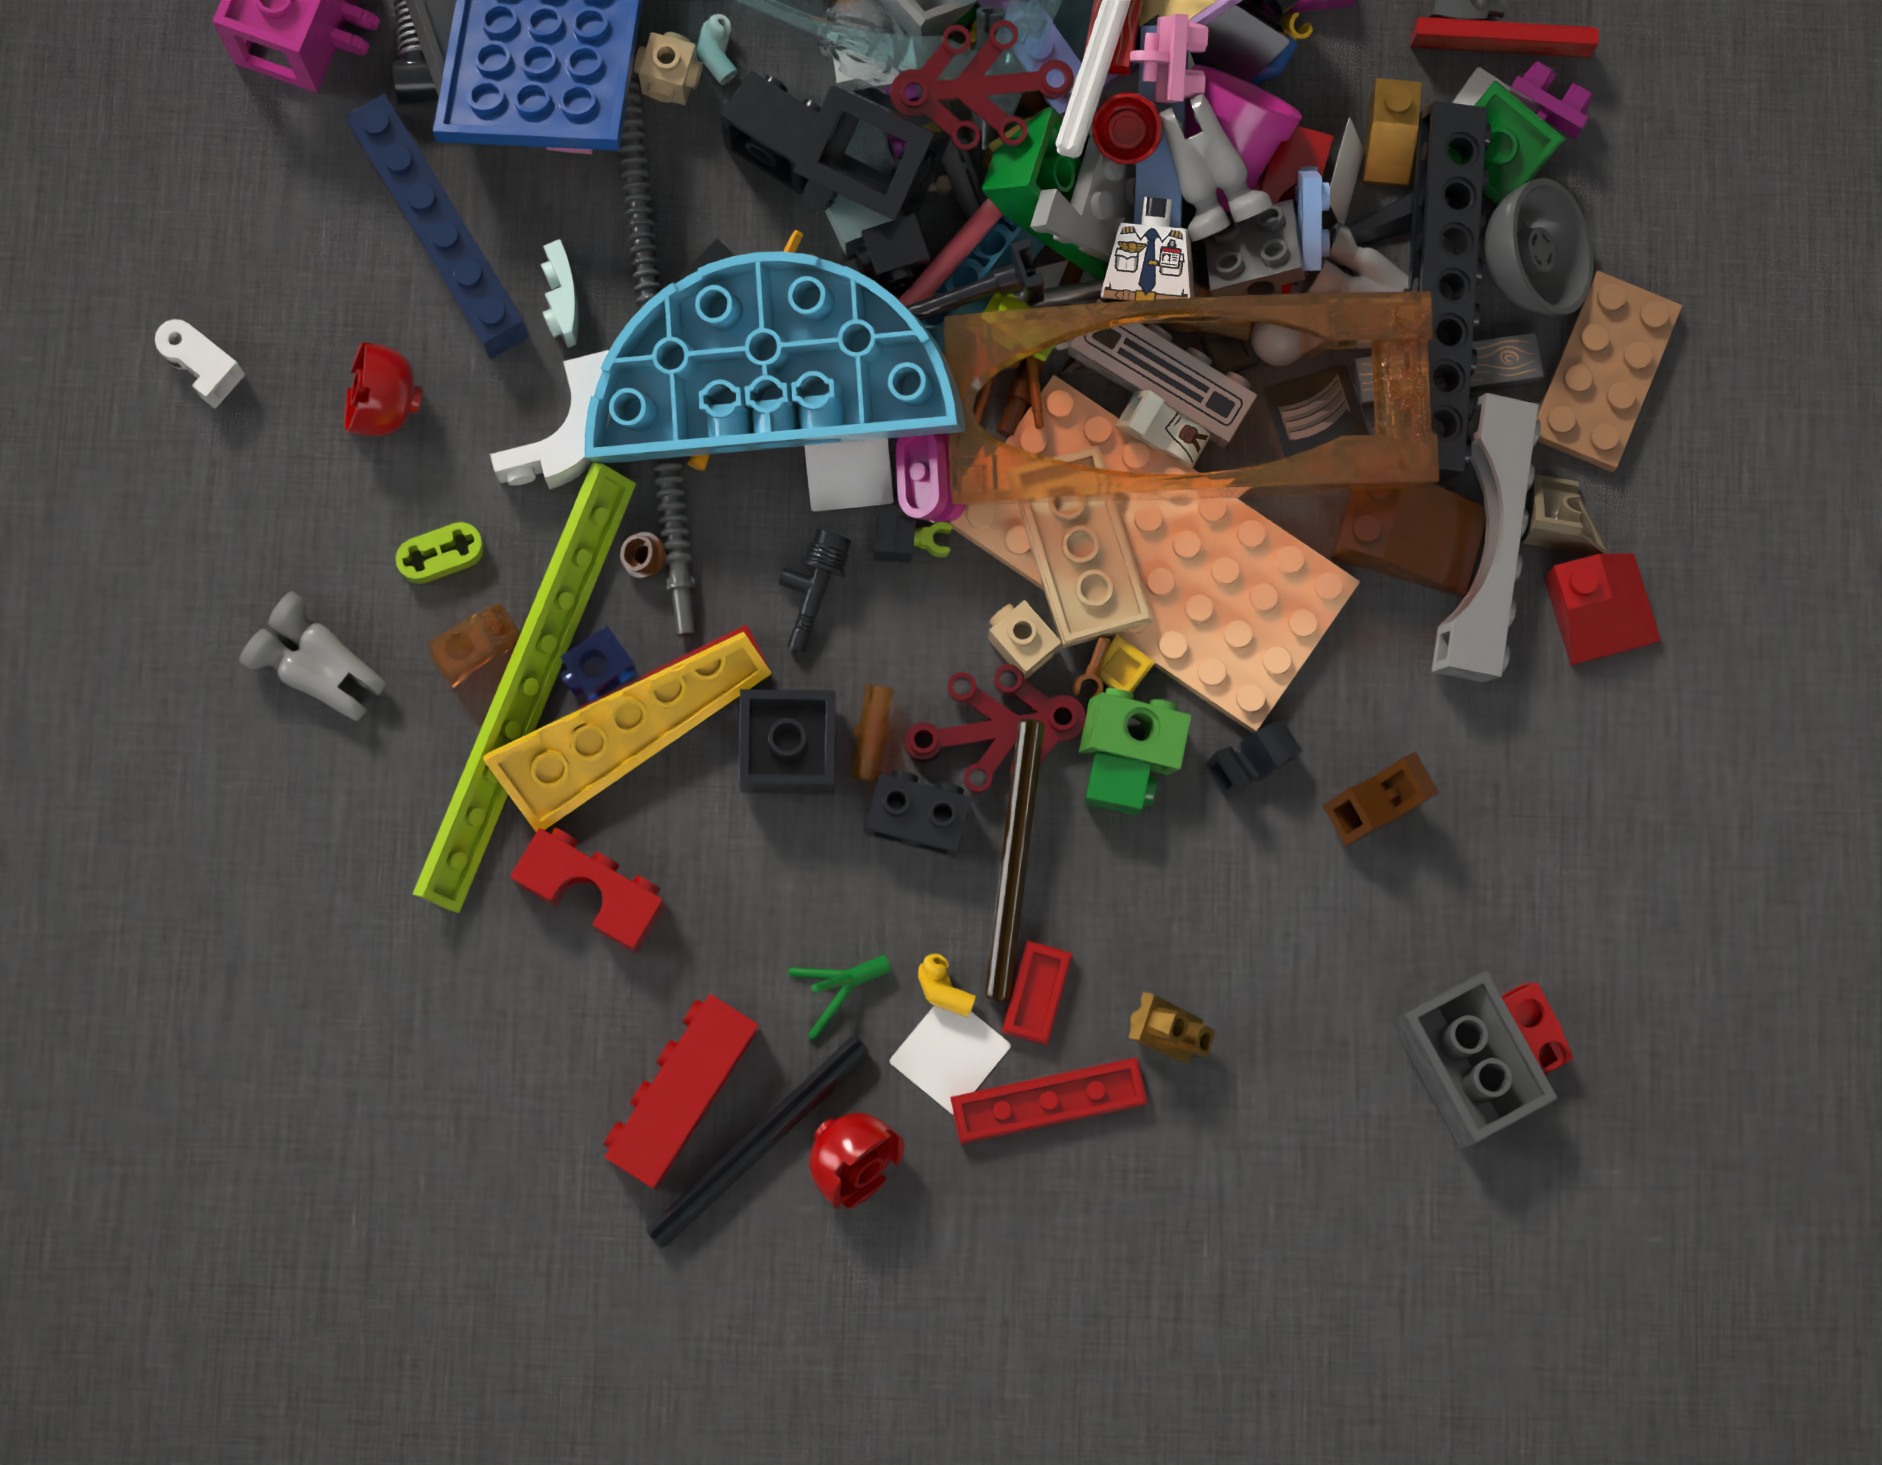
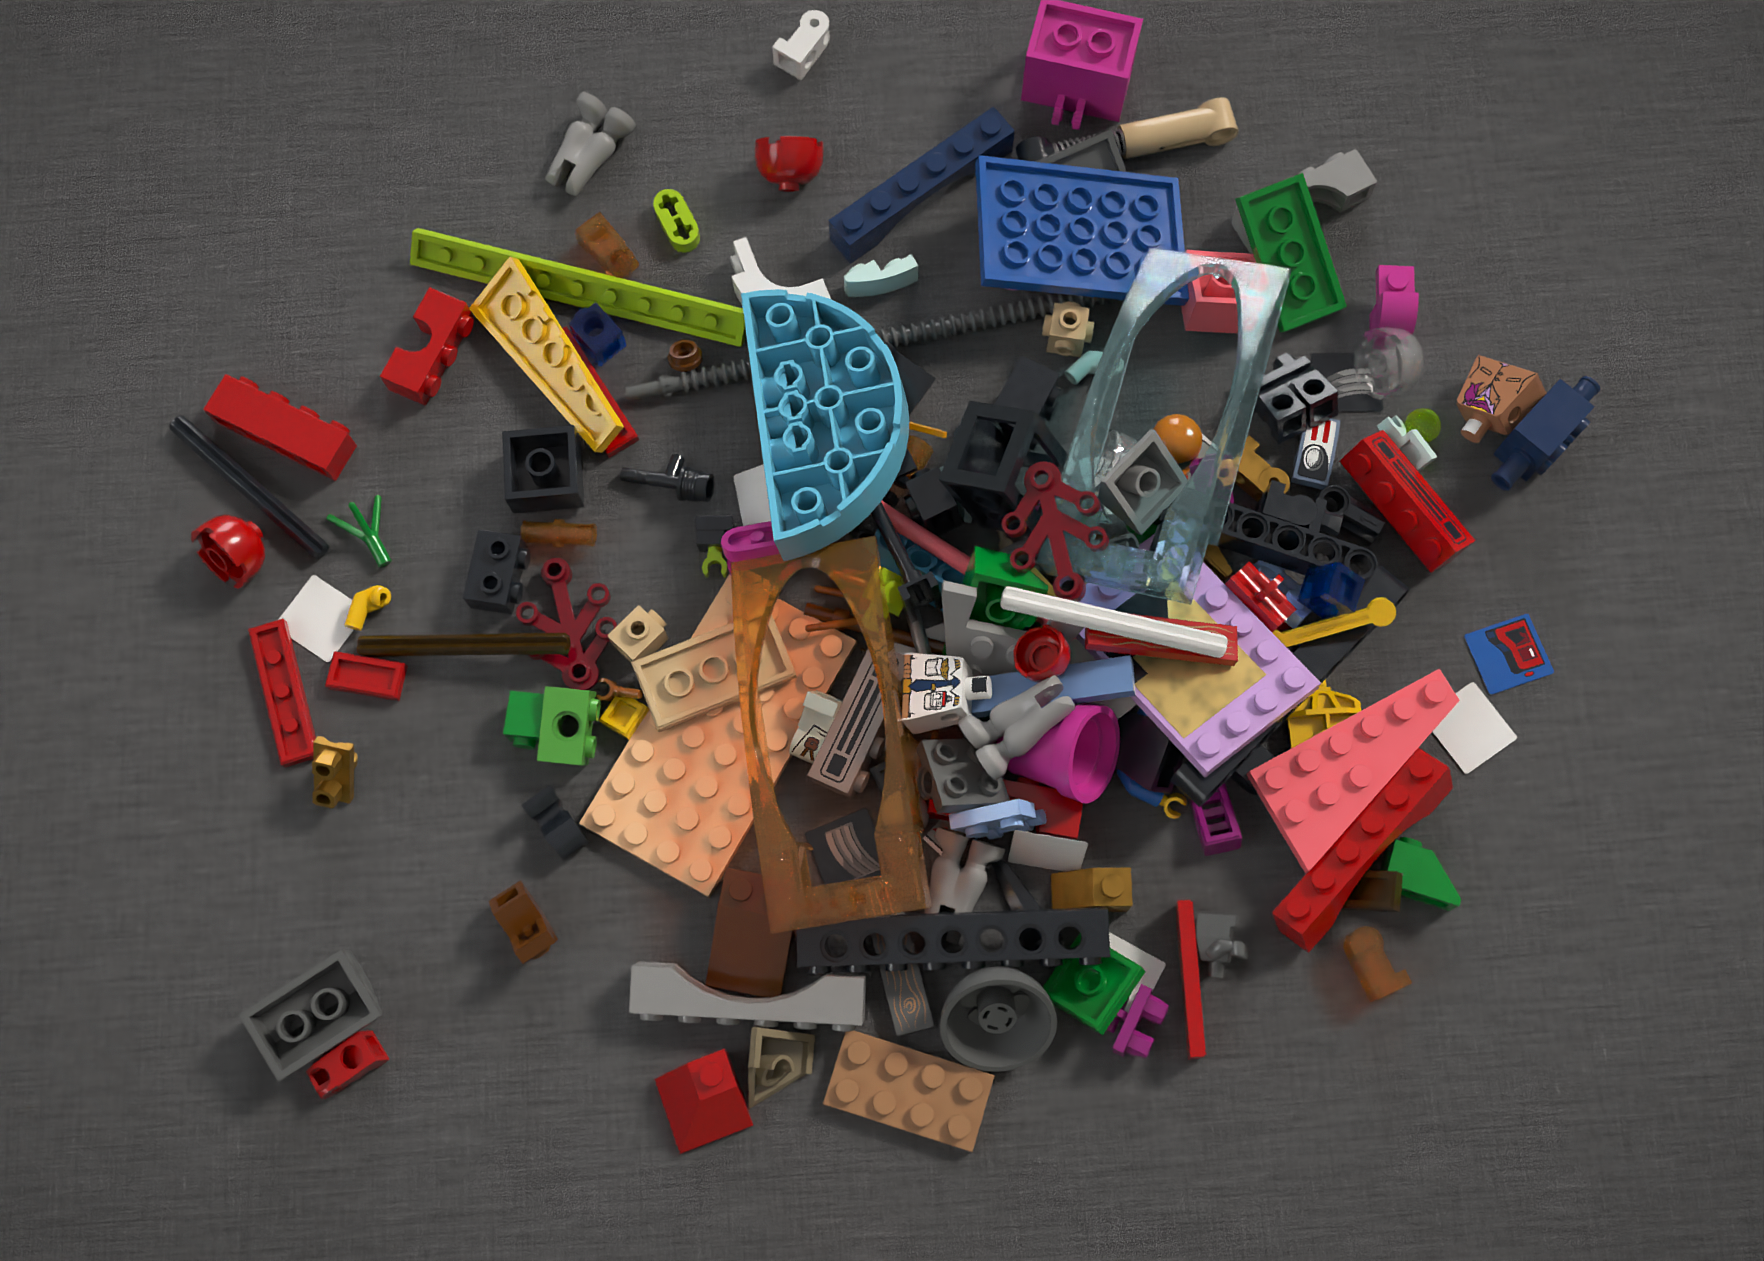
camera: 90 degrees right, 5 degrees down
bright pink hips [1130,13,1208,104] -> none

